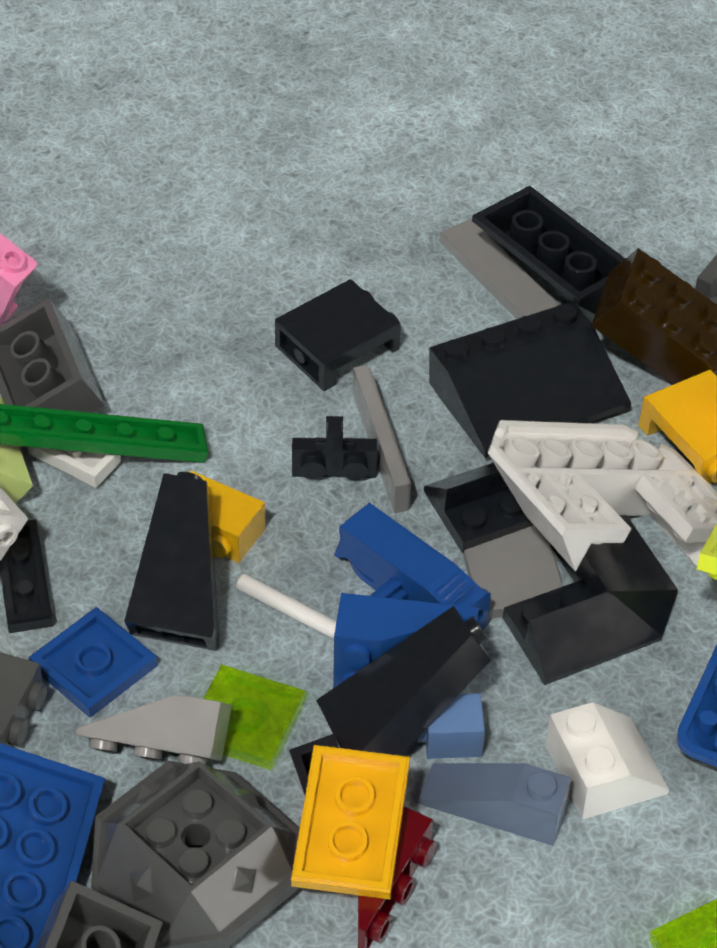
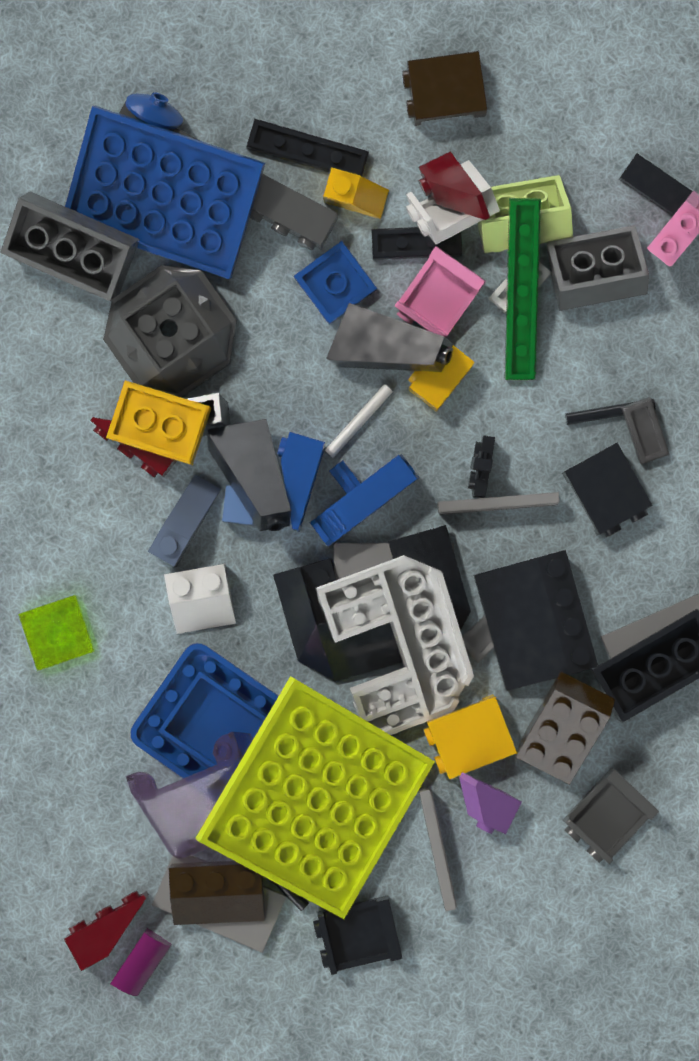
camera: 100 degrees right, 40 degrees up
light grey slope [75,694,232,764] -> none
clear neon green tile [203,664,306,771] -> none
none -> bright pink panel [395,246,486,338]
none -> black bar [565,399,656,425]
none -> flat silver tile [621,397,670,465]

